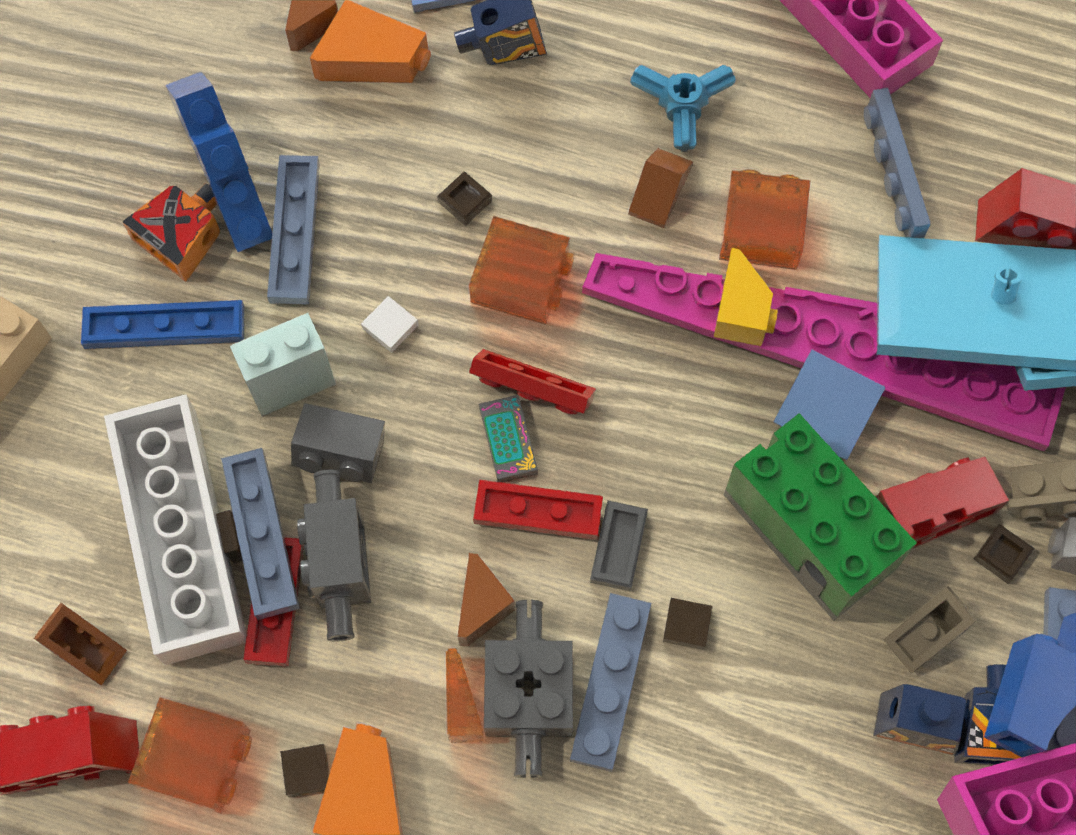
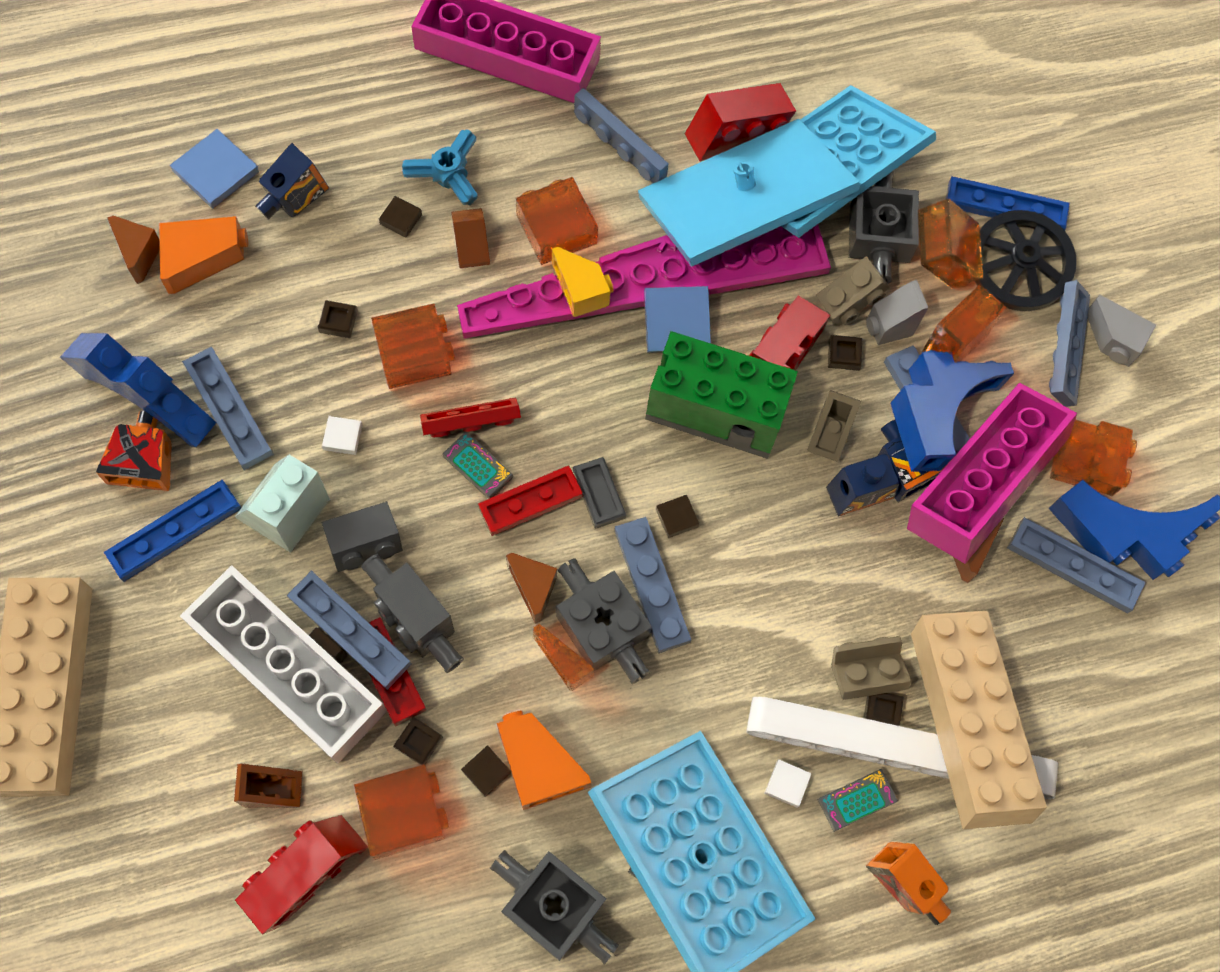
camera: 40 degrees left, 0 degrees up
none -> dark brown tile [379,196,422,238]
none -> dark brown tile [393,717,443,767]

